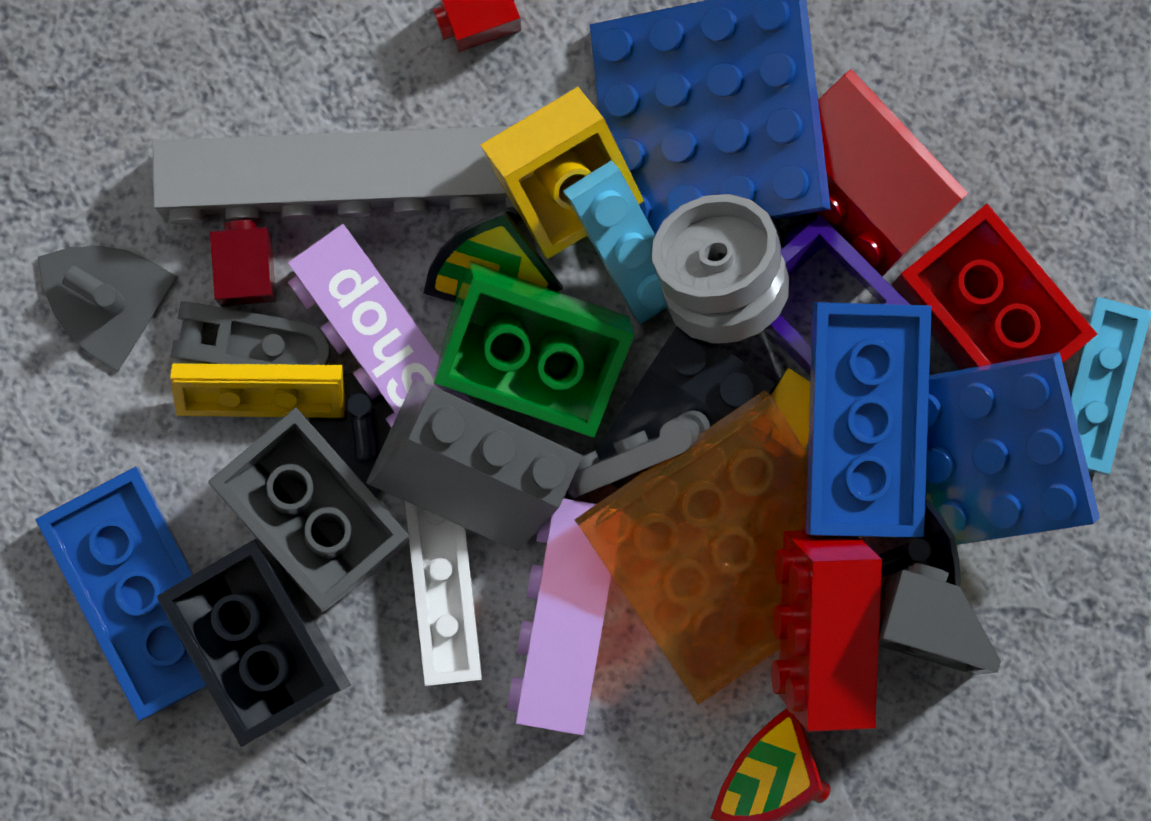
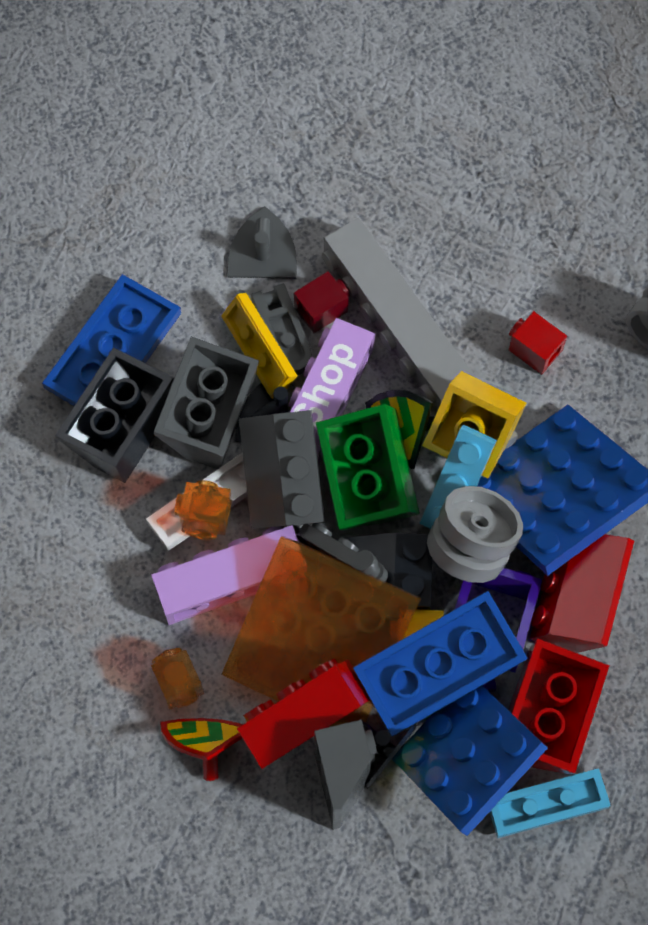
camera: 60 degrees right, 15 degrees down
none -> clear orange brick [151,648,204,710]
none -> clear orange brick [175,480,232,540]

